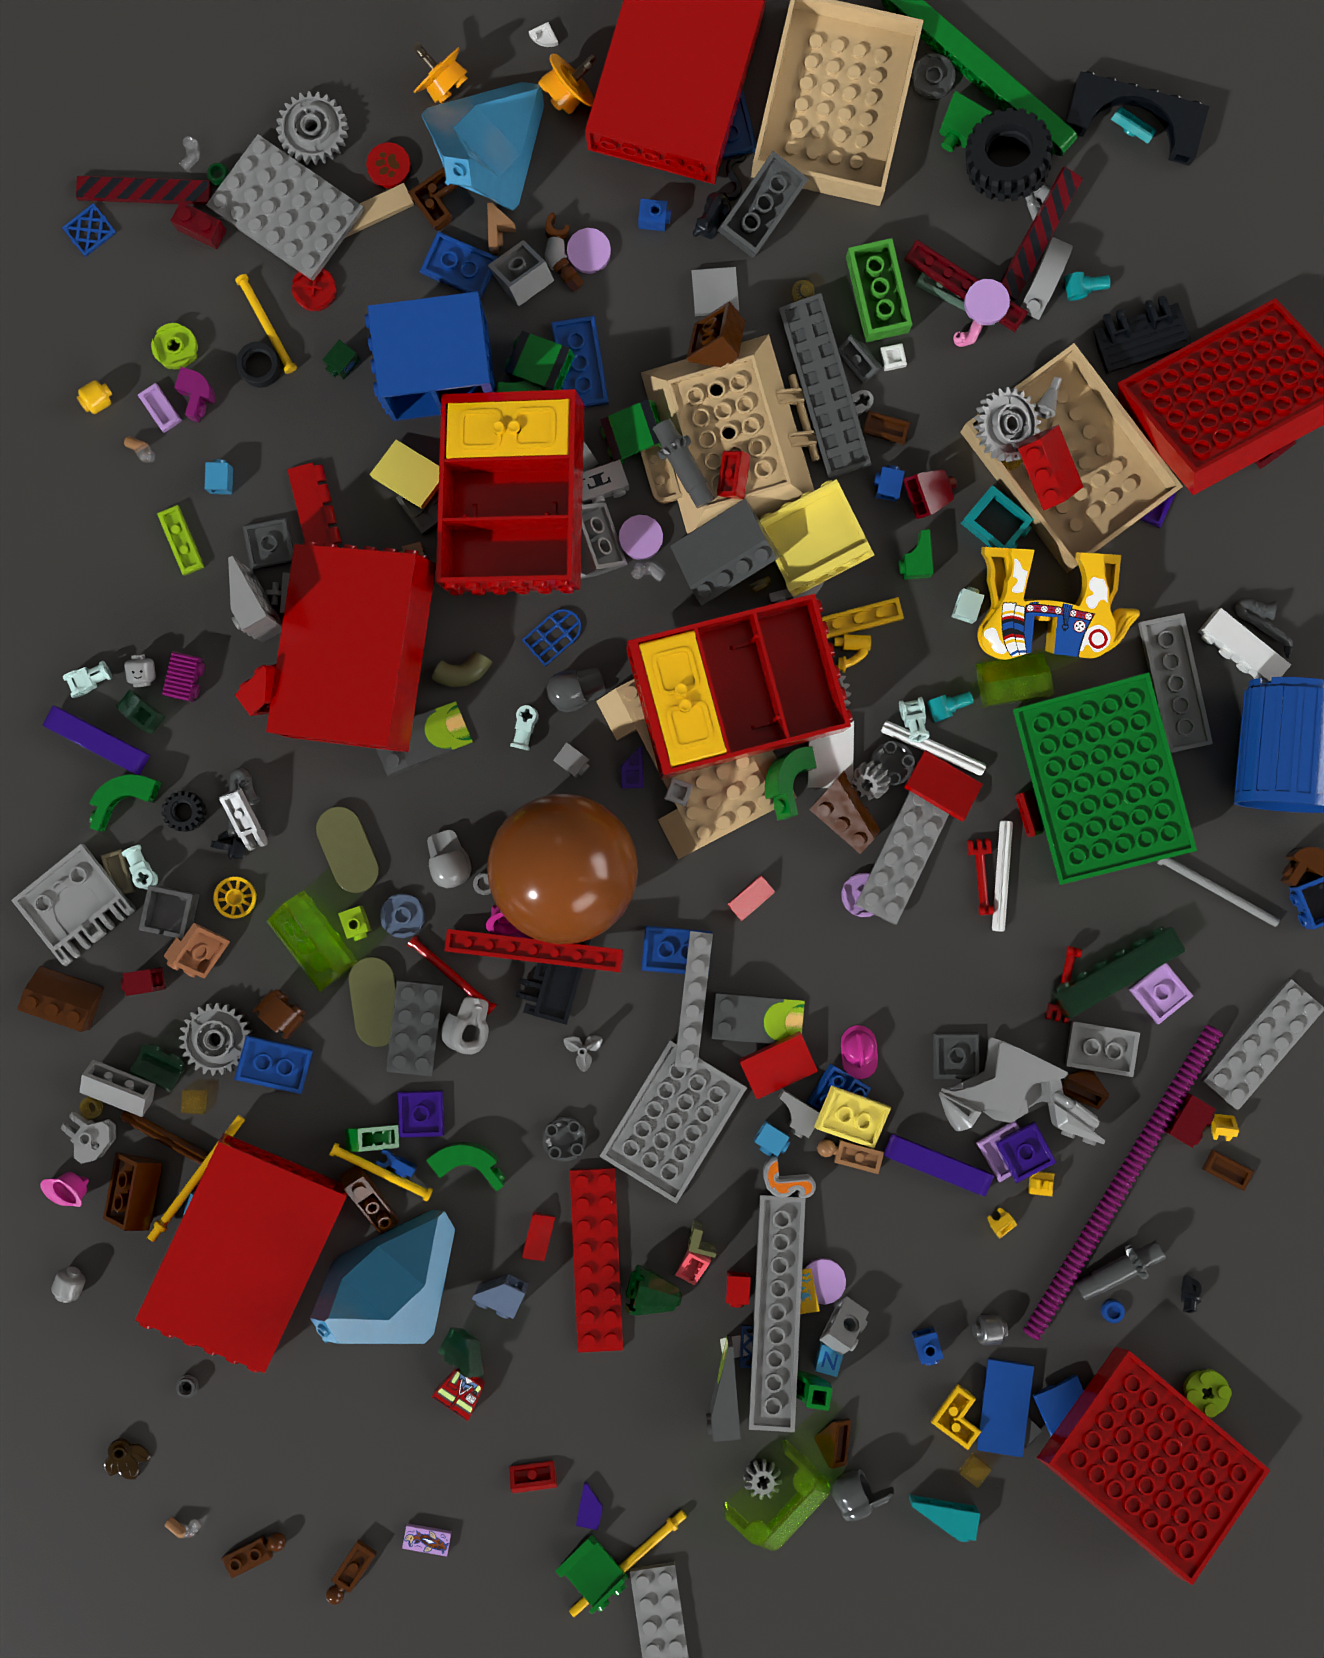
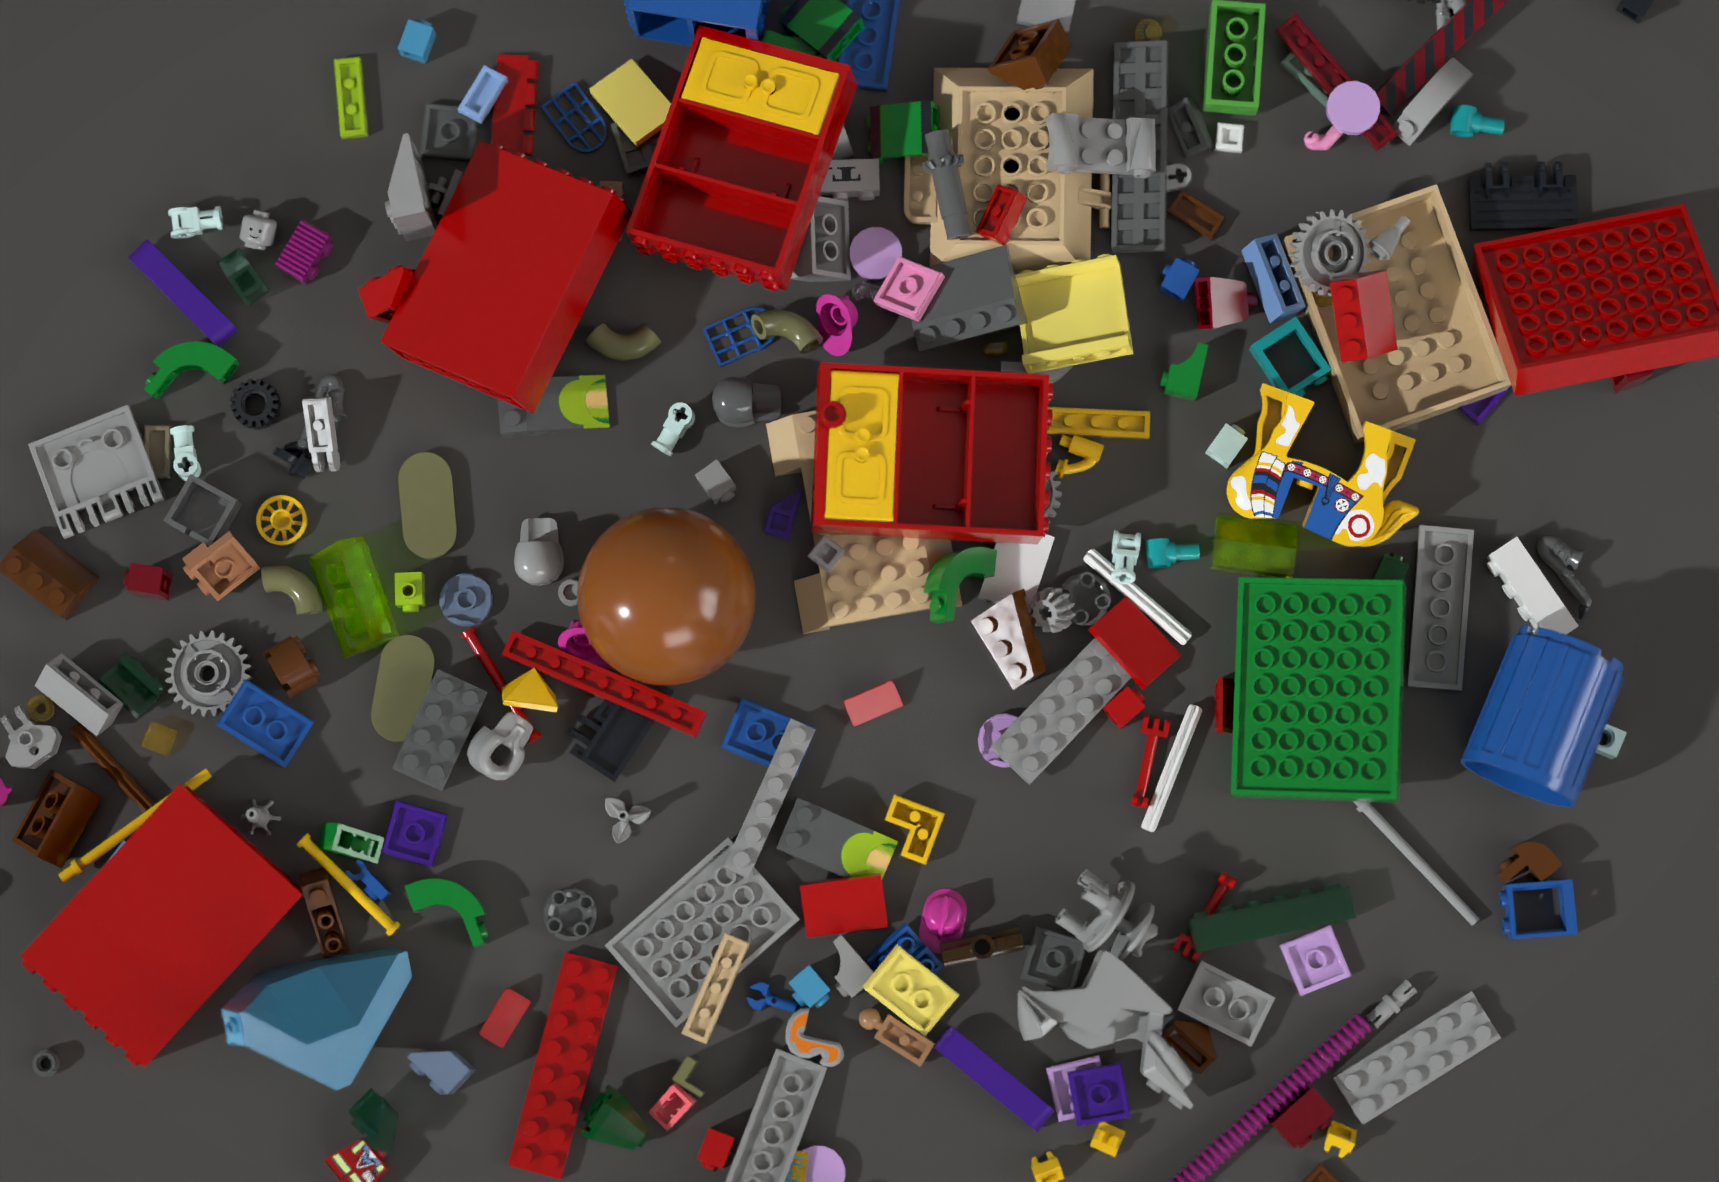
camera: 20 degrees right, 5 degrees down
none -> light grey piece [241,799,281,836]
none -> olive cylinder [261,565,323,616]
none -> light blue tile [458,65,508,124]
none -> yellow slope [501,668,558,712]
none -> blue window [541,82,607,153]
none -> tan tile [681,932,750,1044]
none -> blue bar [746,982,798,1013]
none -> olive cylinder [751,309,823,354]
none -> dark pink piece [816,294,858,356]
none -> red plate [819,401,847,429]
none -> bright pink tile [873,256,945,322]
none -> yellow brick [885,794,945,865]
none -> dark brown piece [939,926,1025,968]
none -> light grey piece [1046,113,1156,178]
none -> light grey piece [1055,869,1158,961]
none -> red brick [1102,686,1146,730]
none -> medium blue brick [1241,233,1306,324]
none -> light grey pin [1365,979,1417,1029]
none -> dark green brick [1372,553,1410,580]

